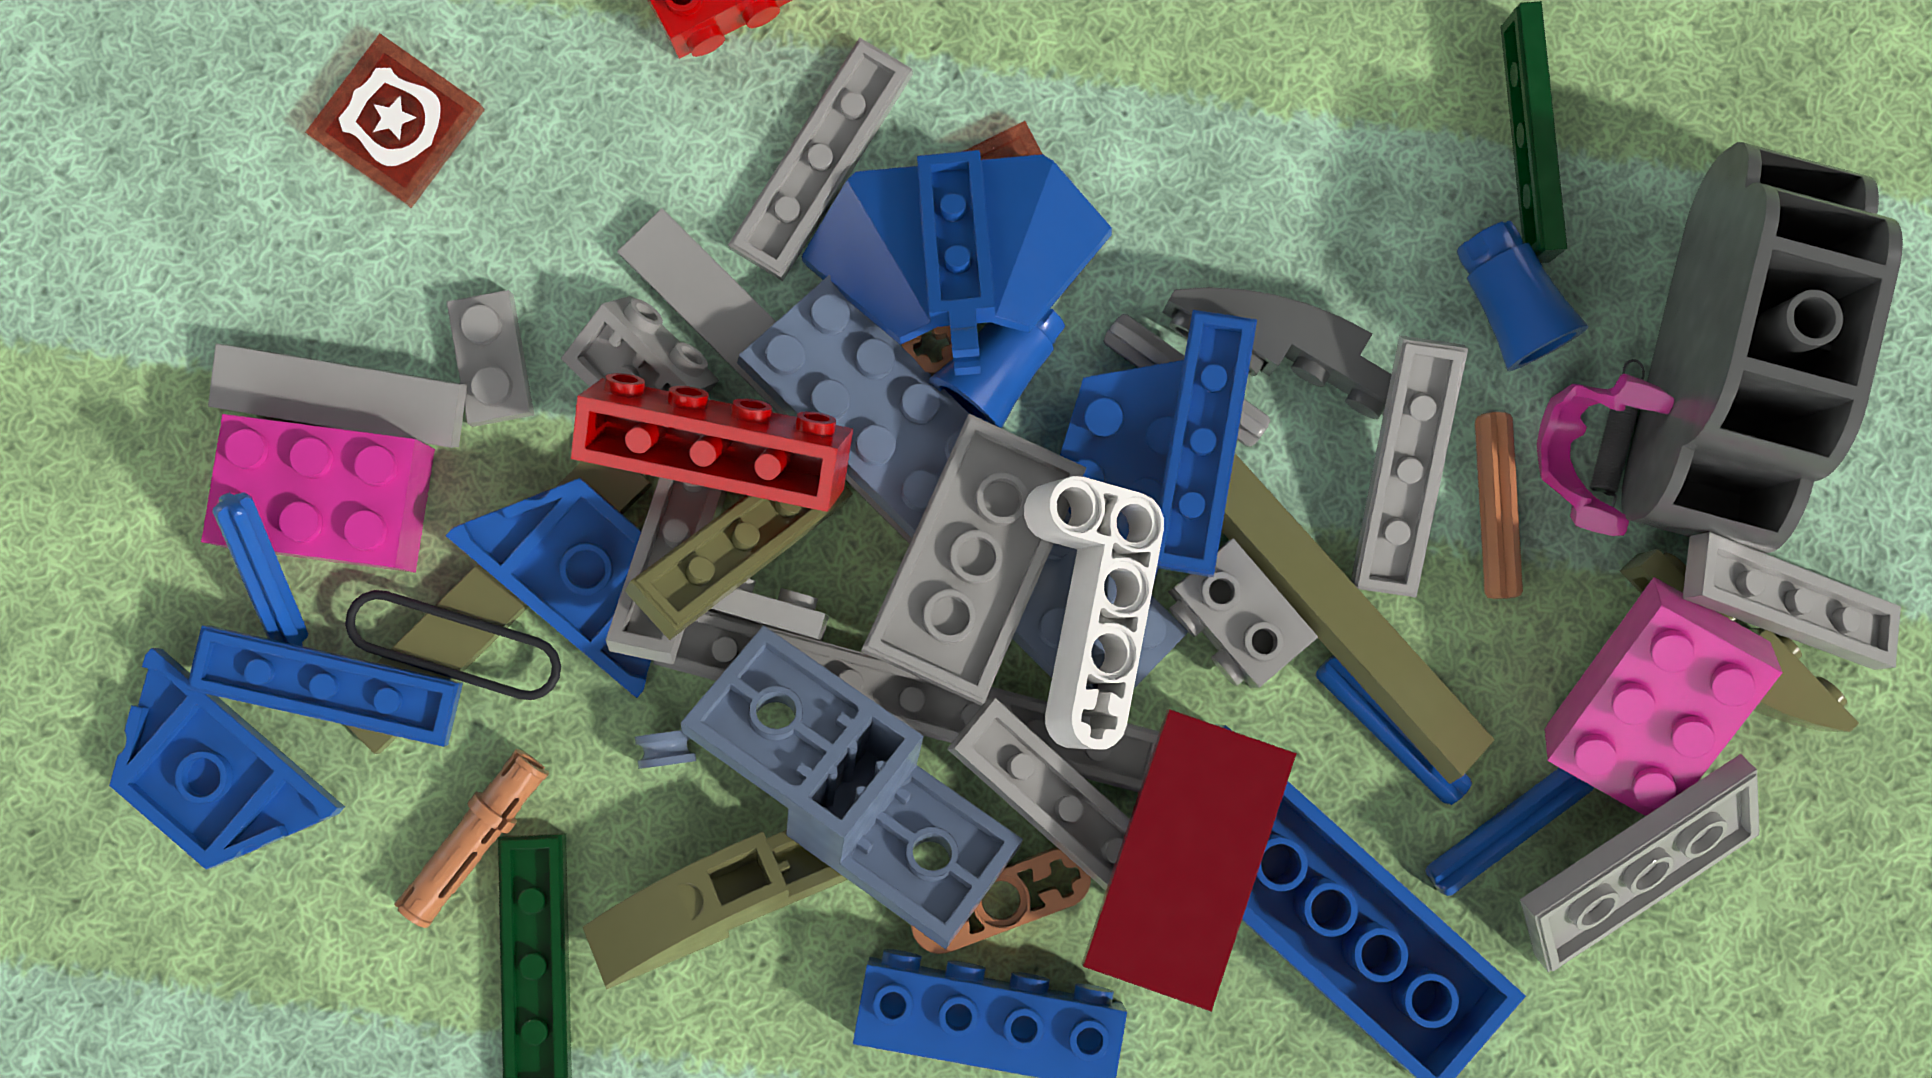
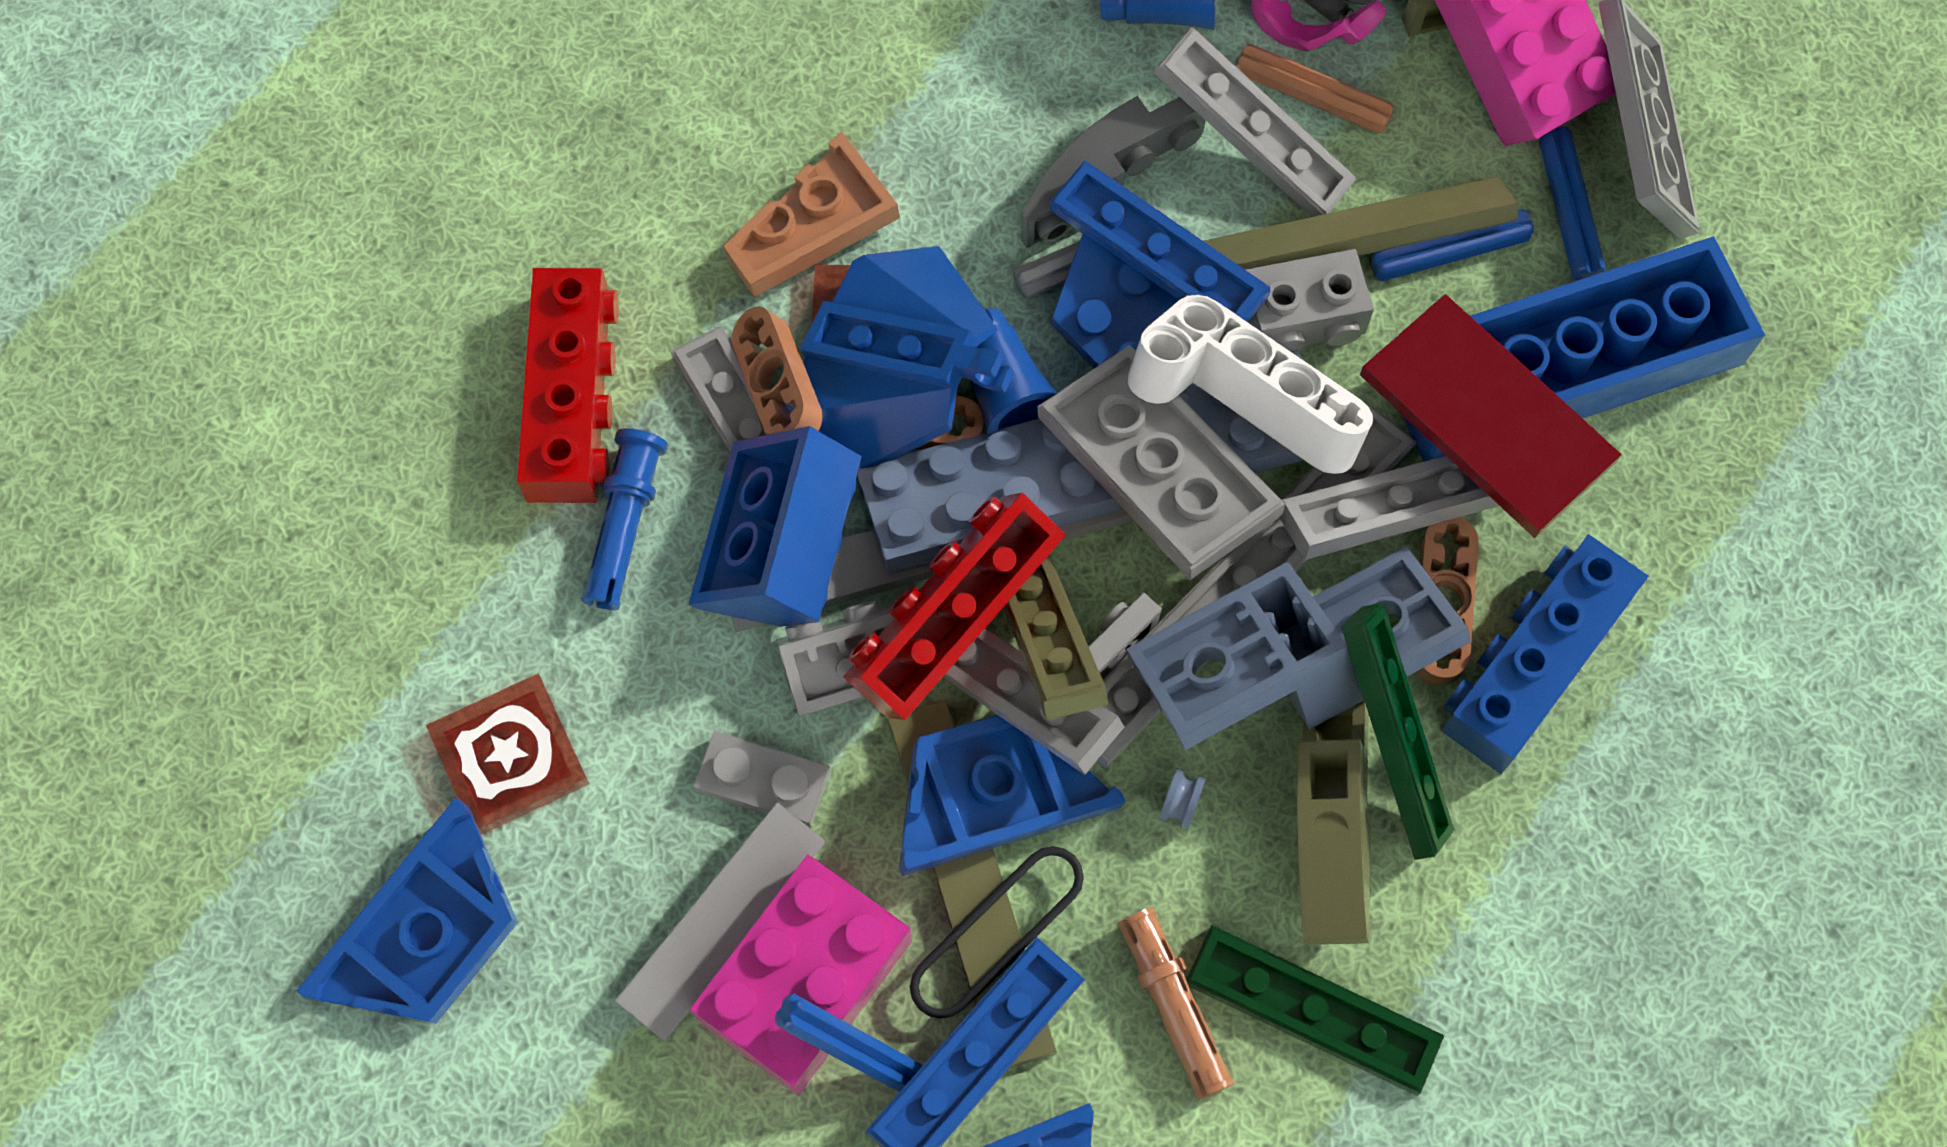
camera: 60 degrees left, 15 degrees down
none -> blue wing [296,797,518,1024]
none -> blue pin [581,428,668,611]
none -> blue slope [688,426,862,627]
none -> nougat wing [723,131,900,297]
none -> nougat beam [732,306,822,435]
none -> dark green tile [1341,603,1454,860]

